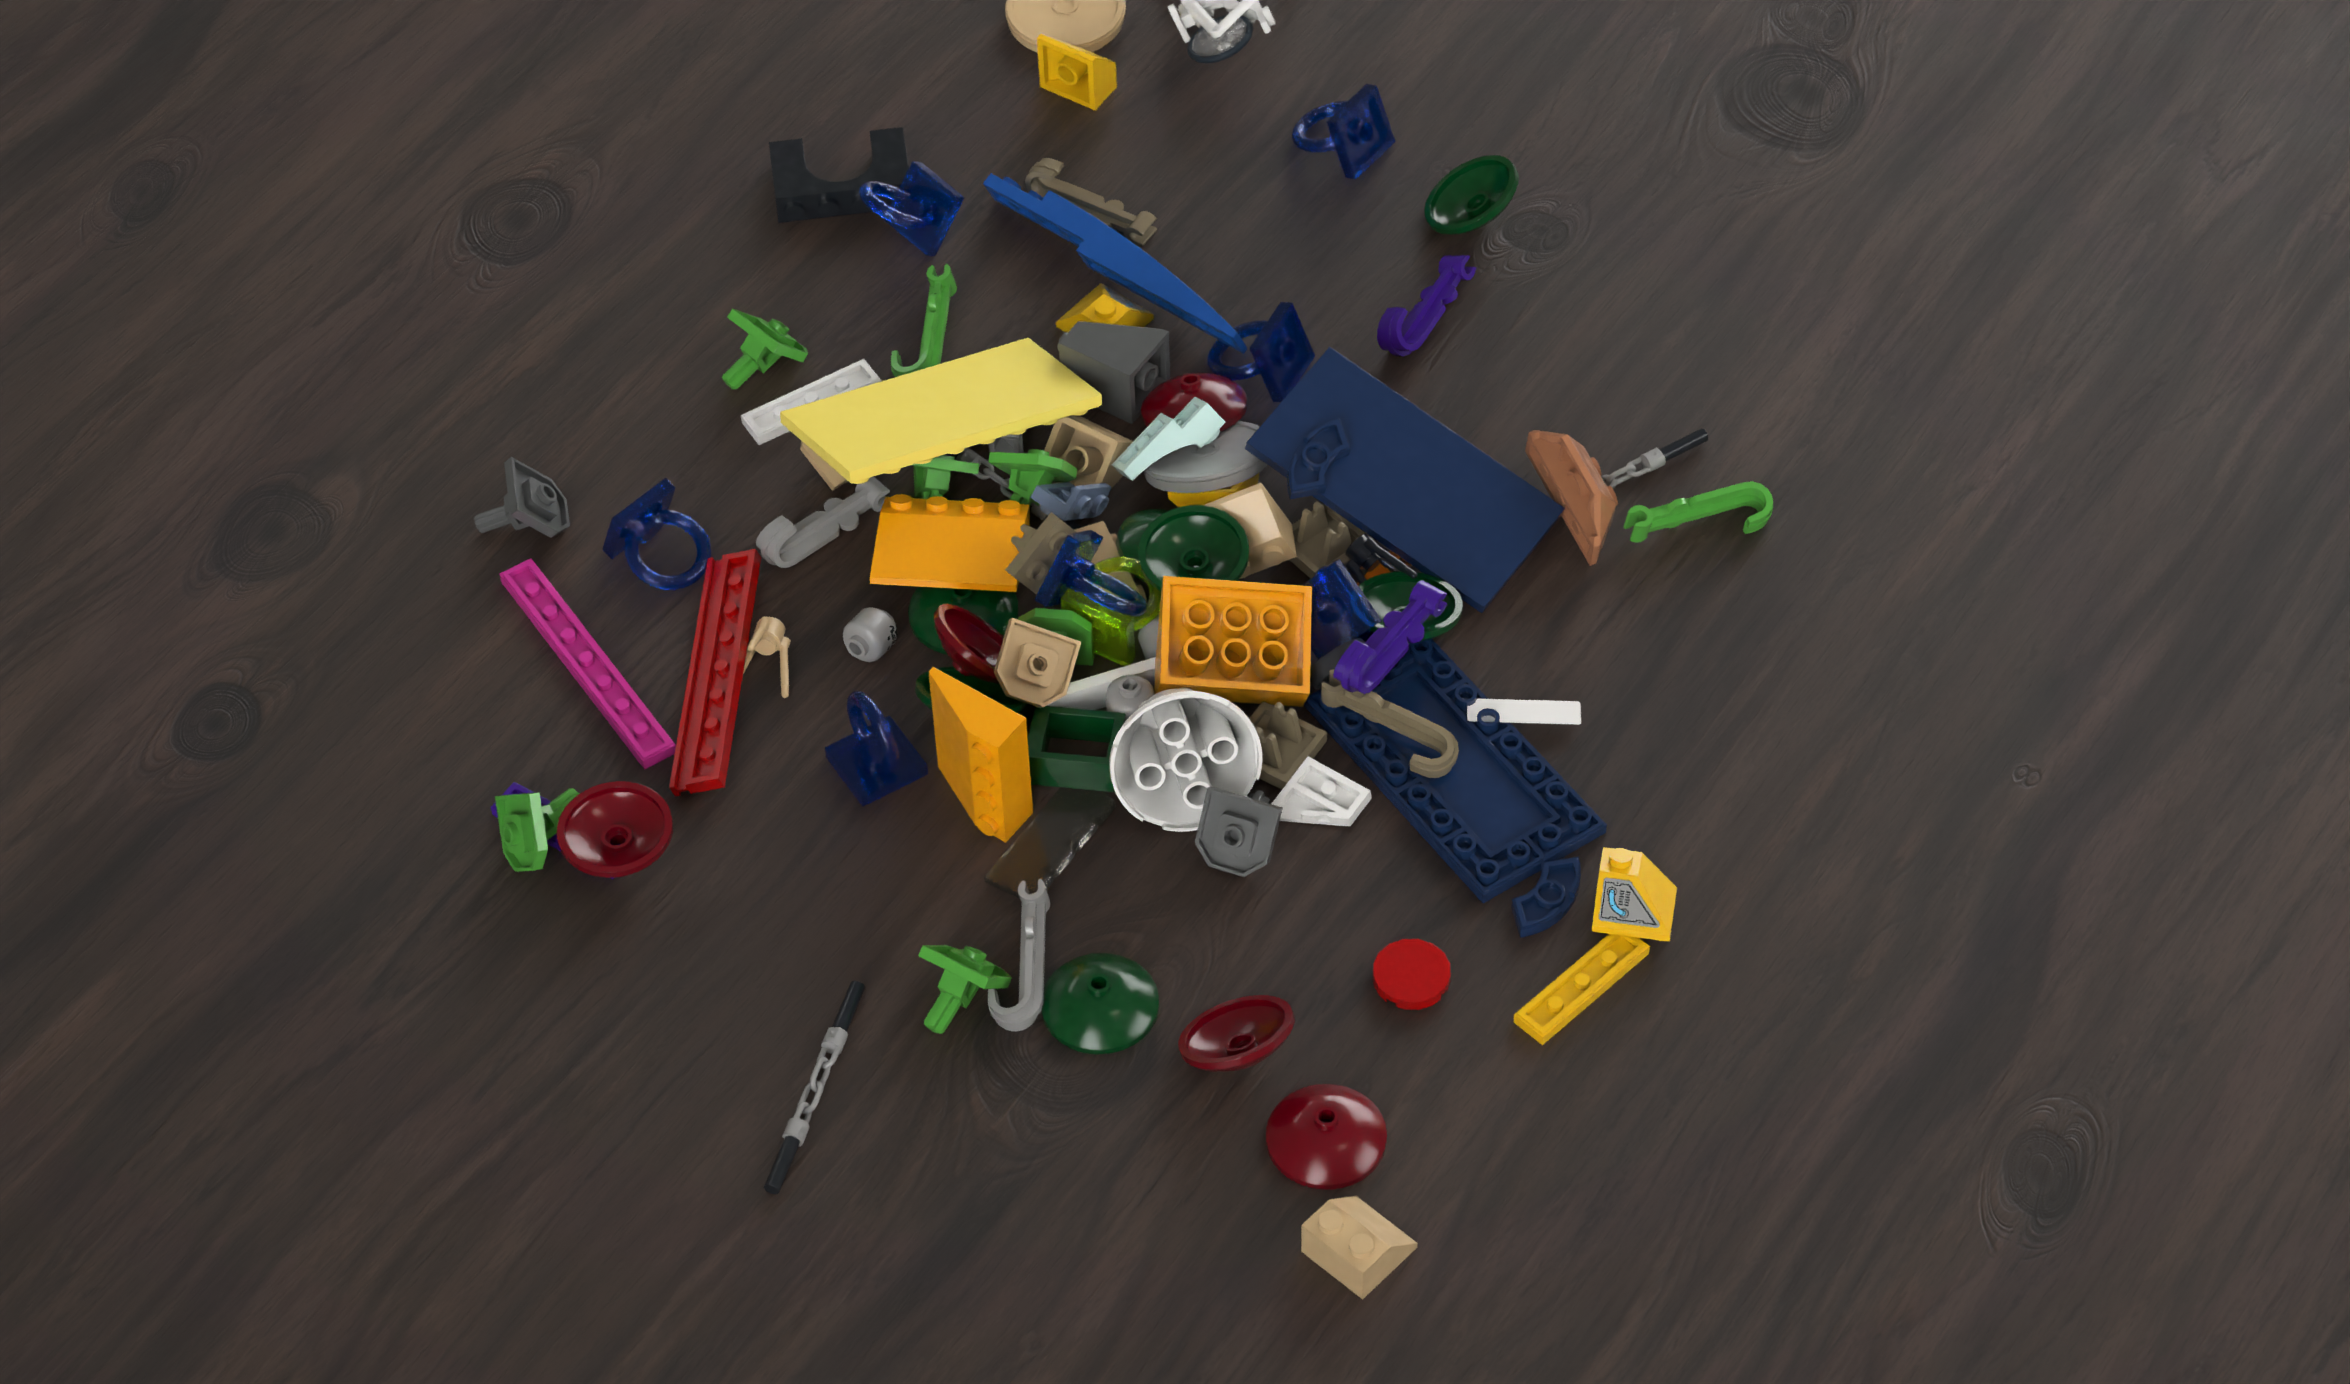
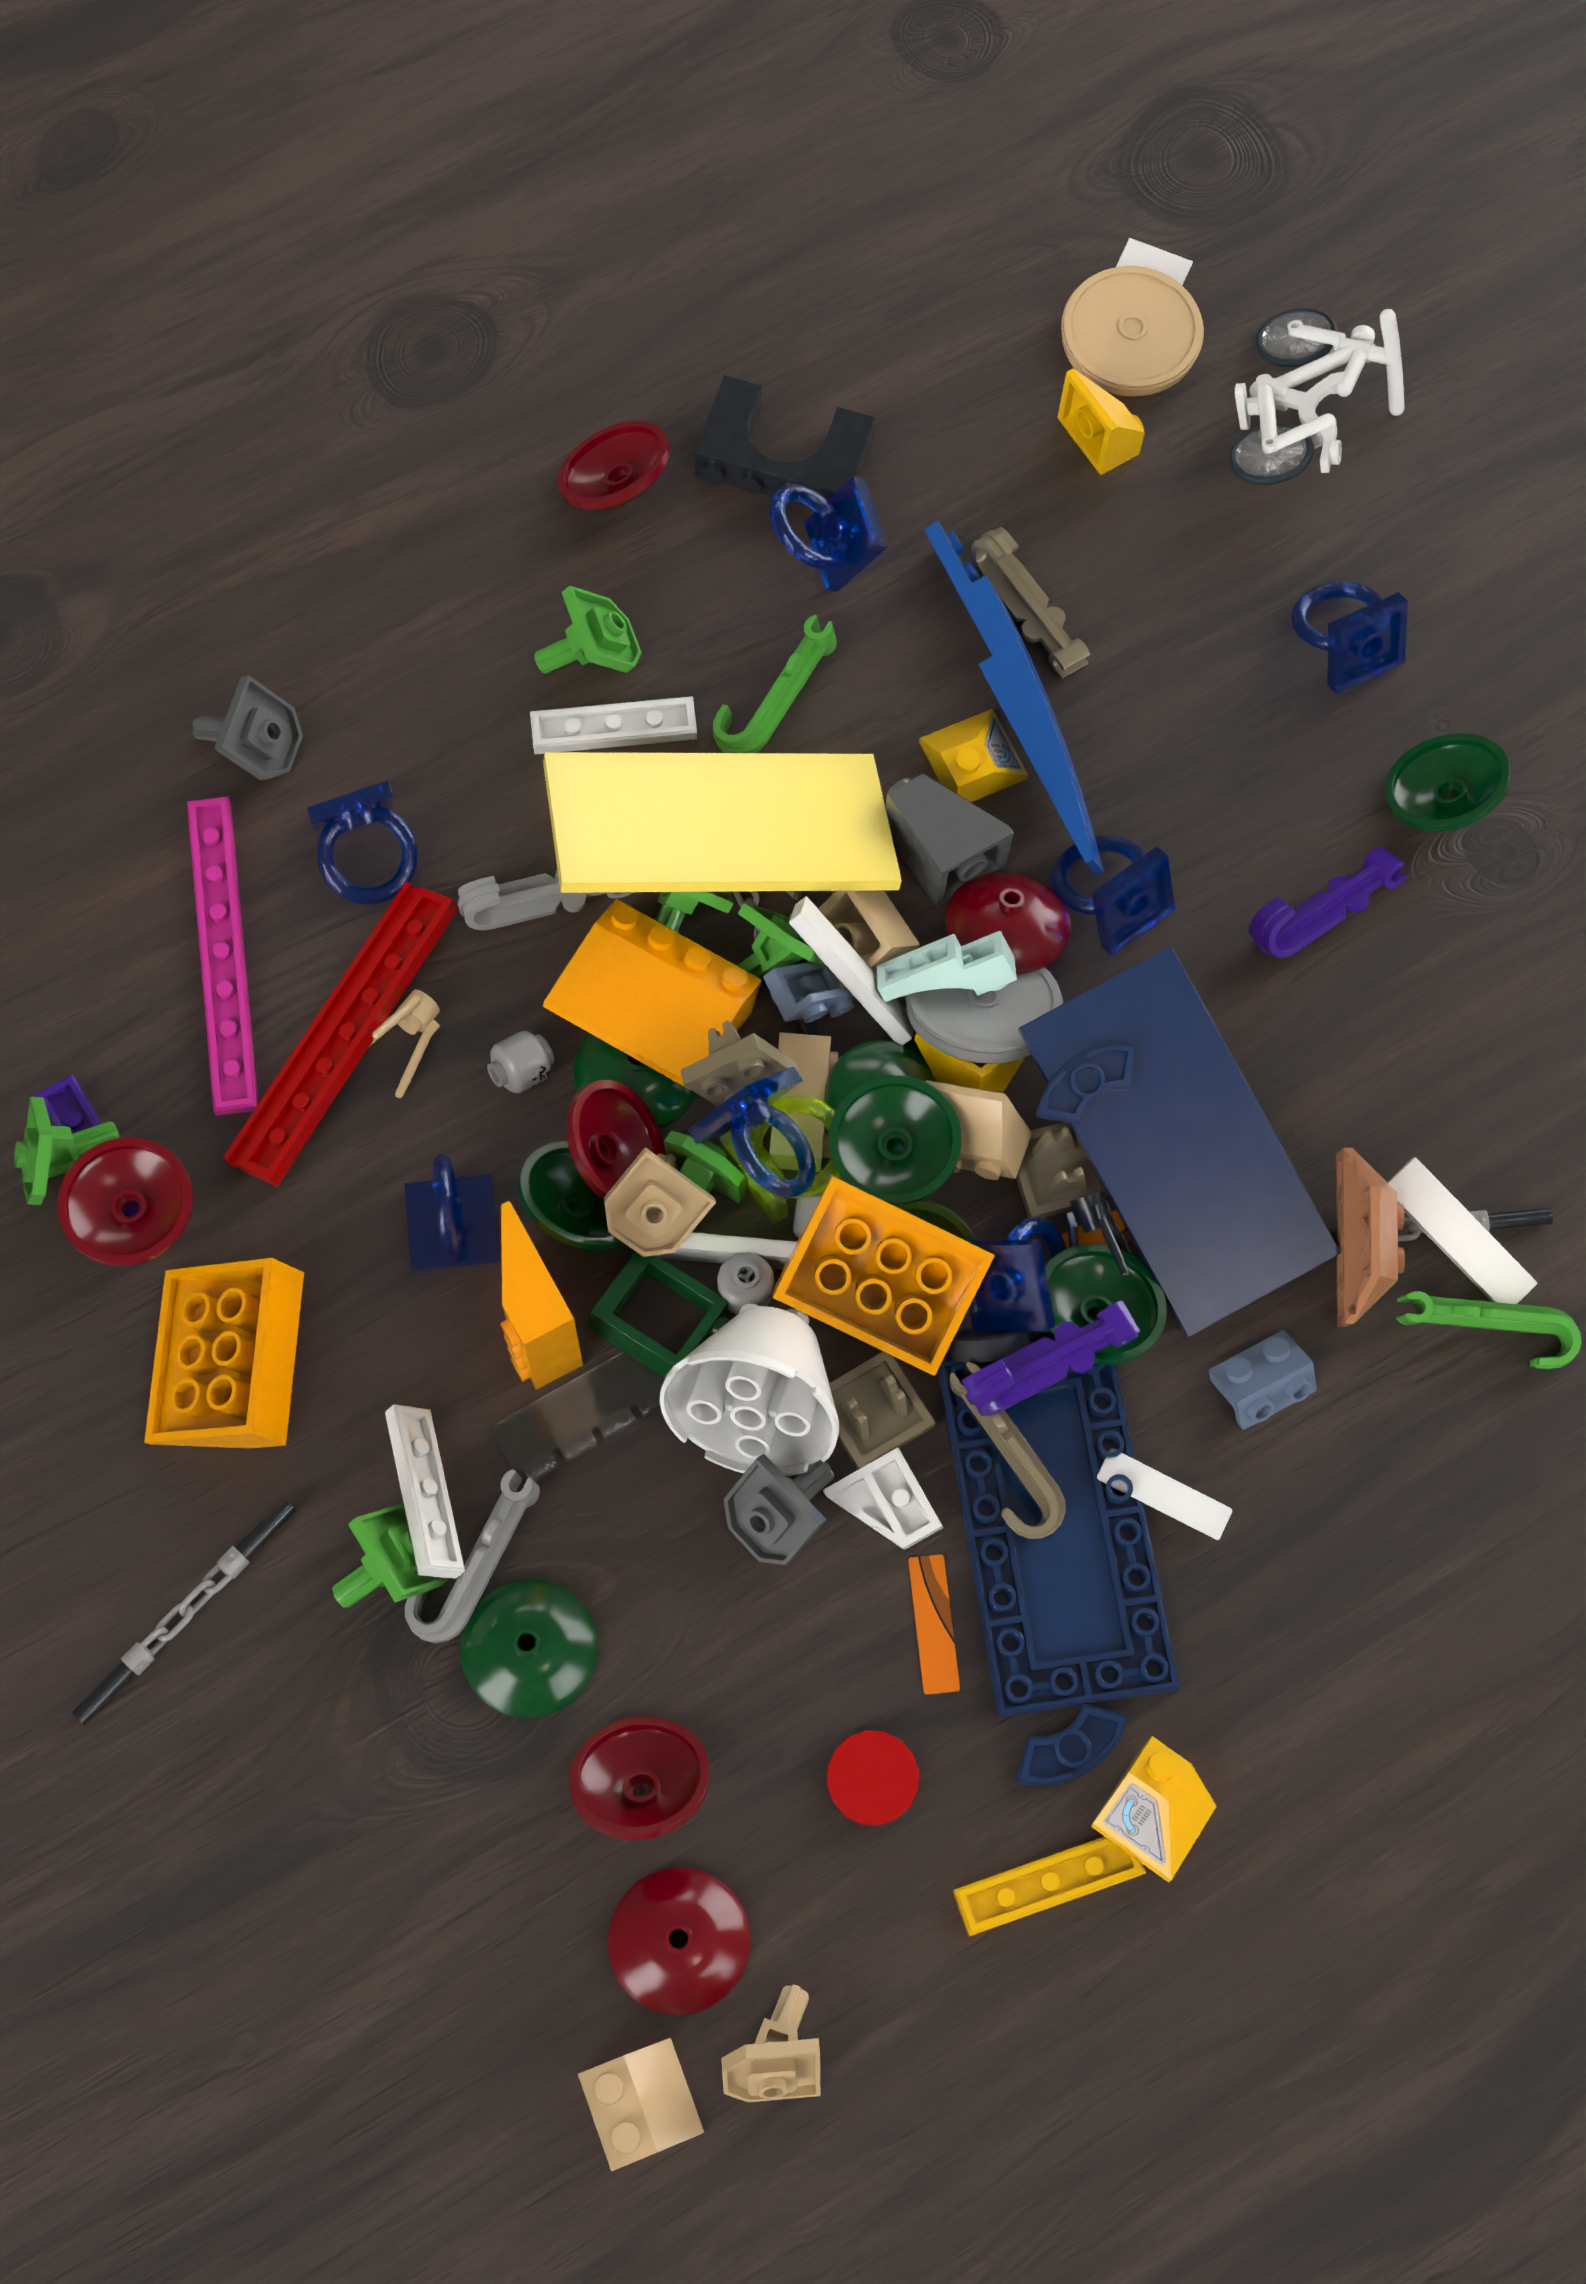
camera: 20 degrees right, 20 degrees up
none -> light orange slope [144,1258,304,1448]
none -> white tile [385,1404,465,1579]
none -> dark red dish [557,421,670,510]
none -> tan piece [721,1984,821,2102]
none -> white tile [789,896,914,1045]
none -> orange sticker [908,1554,960,1695]
none -> sand blue bracket [1209,1330,1317,1430]
none -> white tile [1387,1157,1538,1304]

